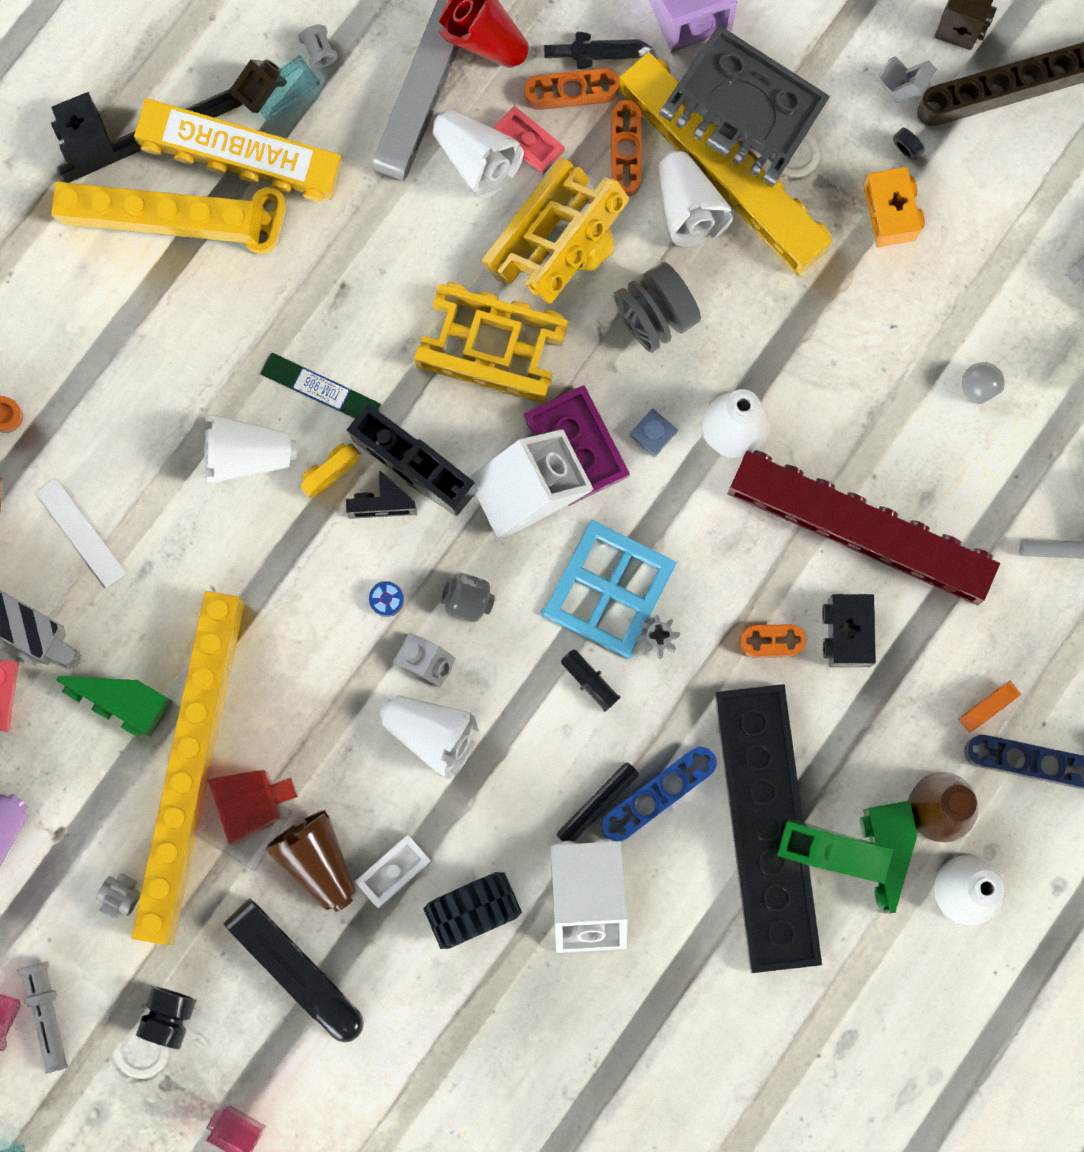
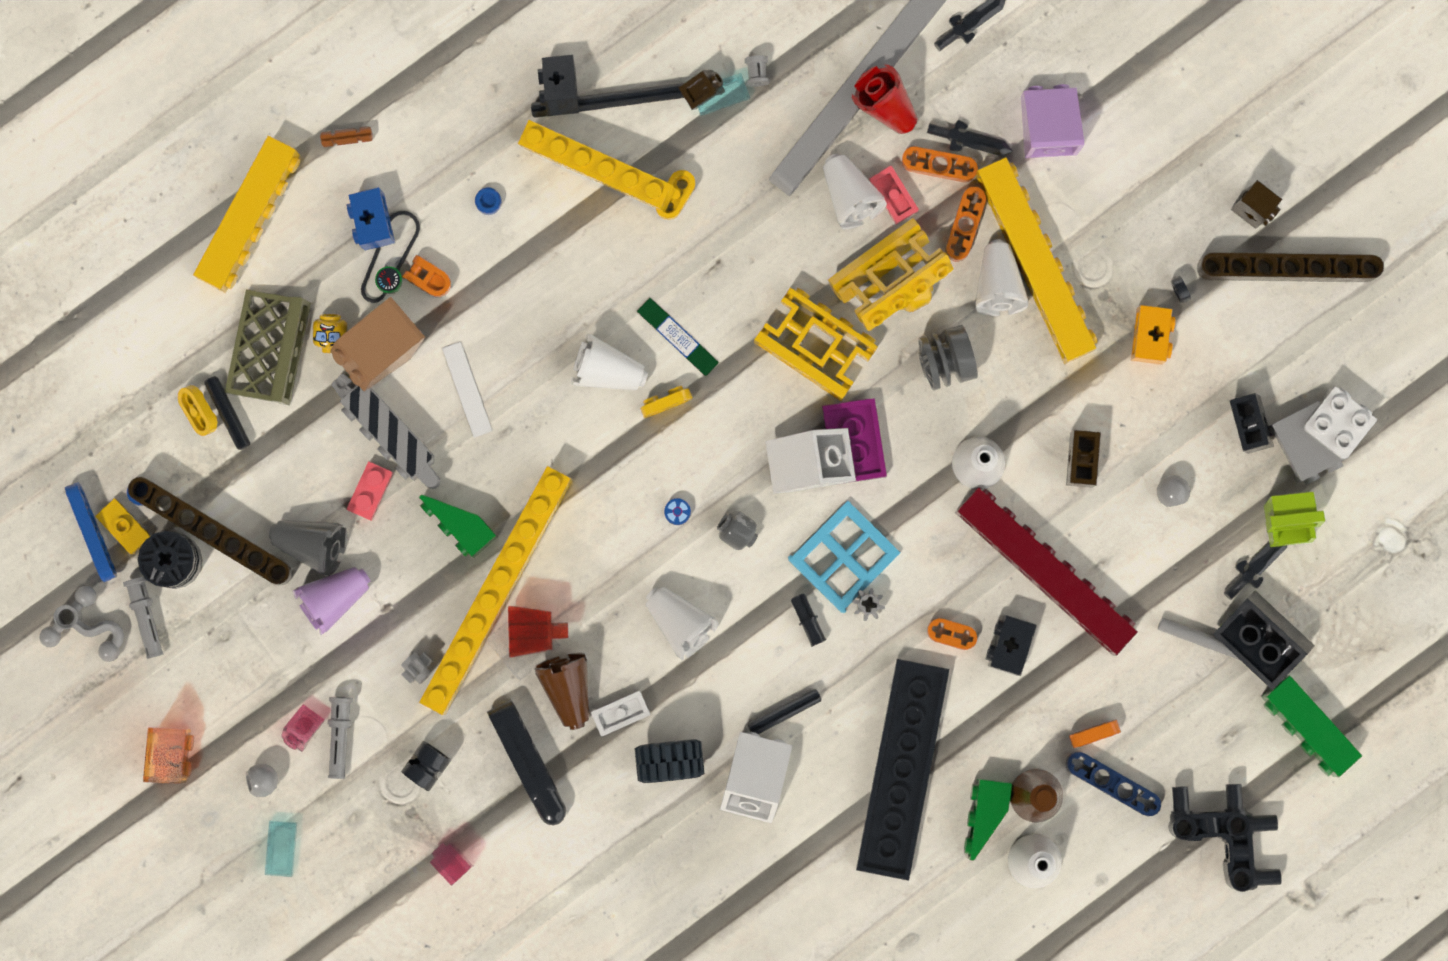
camera: 15 degrees right, 5 degrees up
yellow brick [134,98,342,202] -> none
black brick [346,404,478,516] -> none
black slope [346,471,417,519] -> none
light grey bracket [393,632,456,687] -> none
blue beam [601,747,717,842] -> none
sand blue plate [630,408,678,457] -> none
dark grey hinge [659,25,830,187] -> none
green slope [777,819,894,884] -> none
light grey bracket [876,56,937,103] -> none
none -> blue tile [475,187,502,215]
none -> dark brown brick [1066,430,1101,488]
none -> black brick [1229,393,1274,454]

